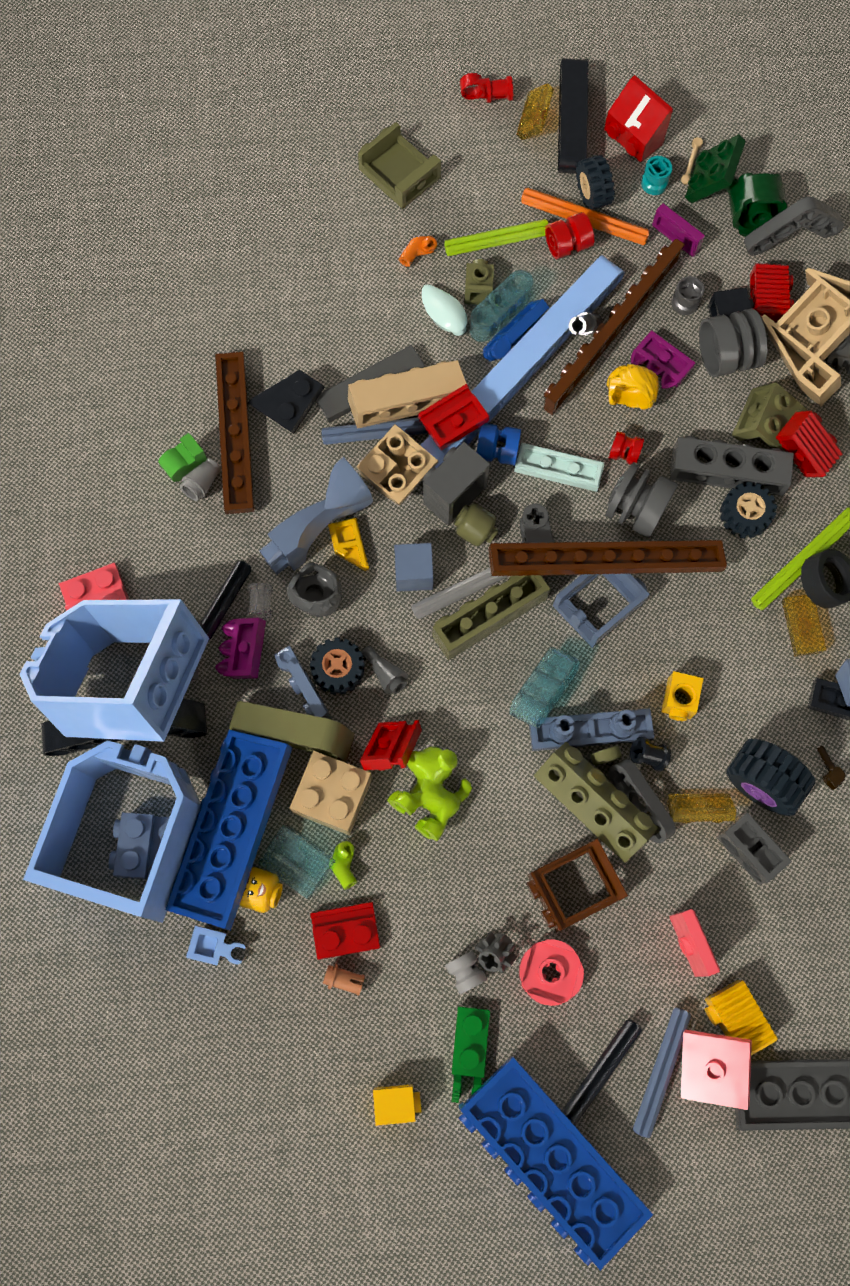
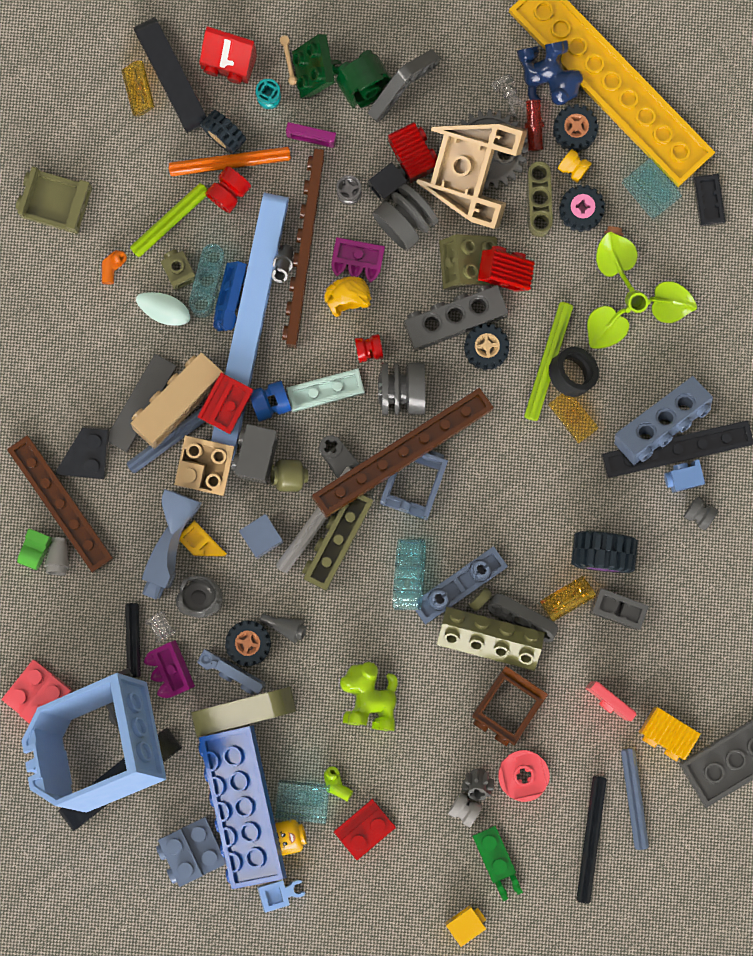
camera: 30 degrees left, 10 degrees up
light blue container [23,740,202,923] -> none
tan brick [289,750,372,836] -> none
nougat pin [323,964,365,996] -> none
red plate [360,720,422,771] -> none
blue bracket [458,1056,653,1271] -> none
red connector [460,73,513,103] -> none
black bush [630,736,671,772] -> none
yellow brick [661,671,703,721] -> none
plate [681,1030,752,1110] -> none
dark brown hand [817,746,845,790] -> none

